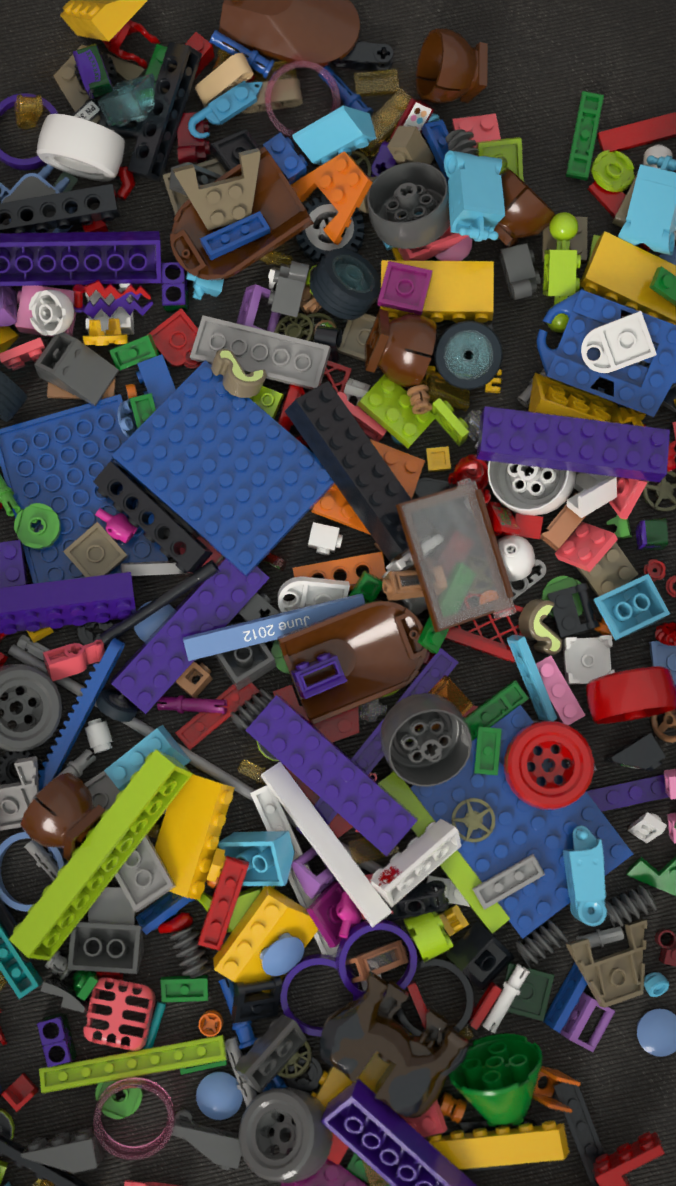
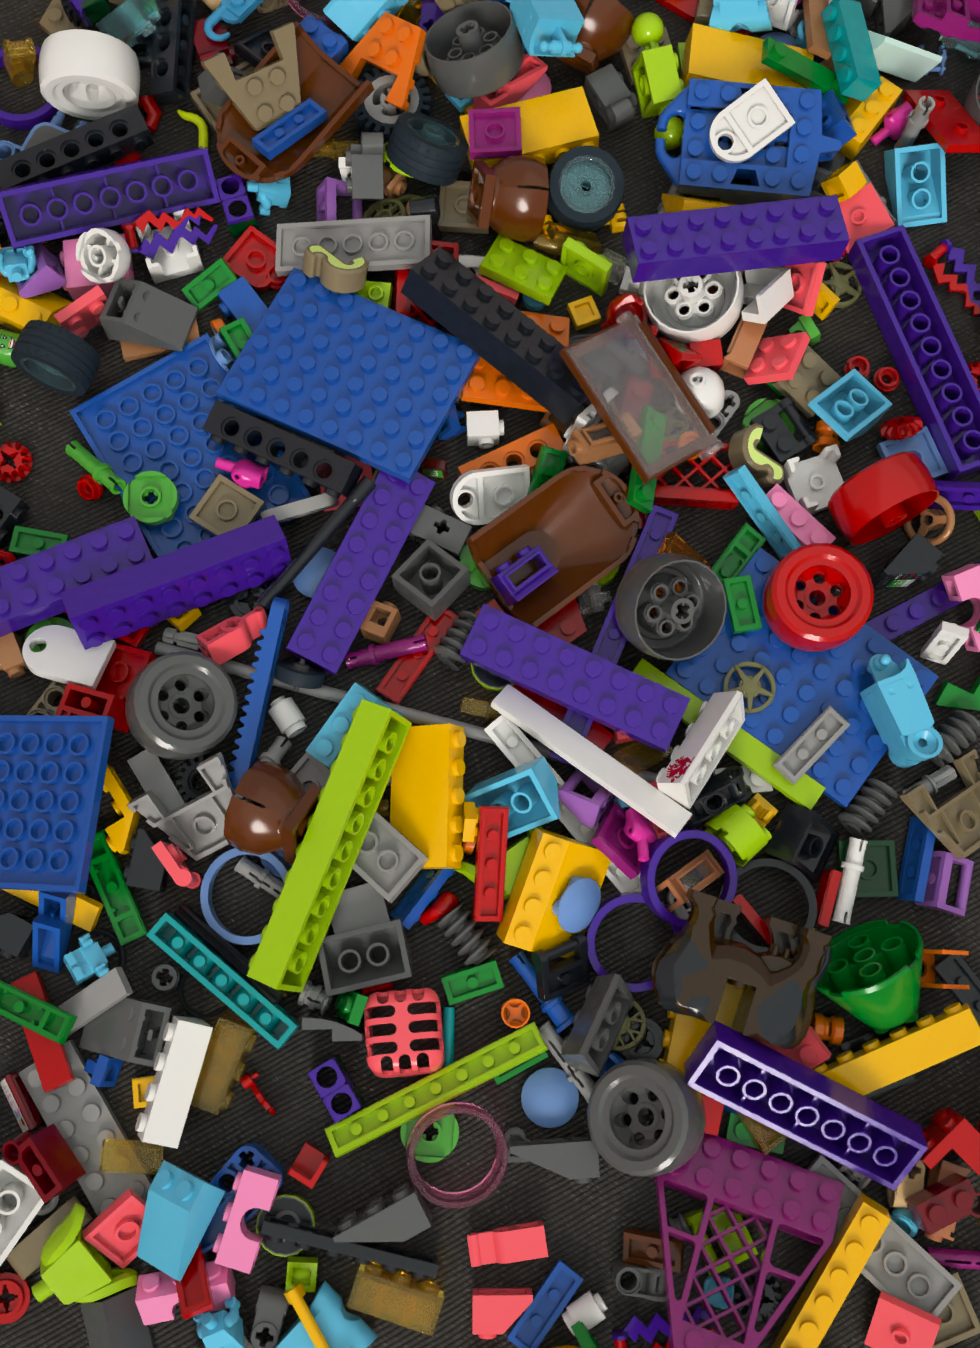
camera: 25 degrees left, 5 degrees down
yellow plate [83,318,128,346] -> none
medium blue tile [183,593,365,661] -> none
medium nougat bush [407,385,432,414] -> none
dark green piece [636,518,668,550] -> none
none -> neon yellow animal [177,109,209,150]
none -> blue tile [438,405,467,440]
none -> yellow plate [814,282,841,321]

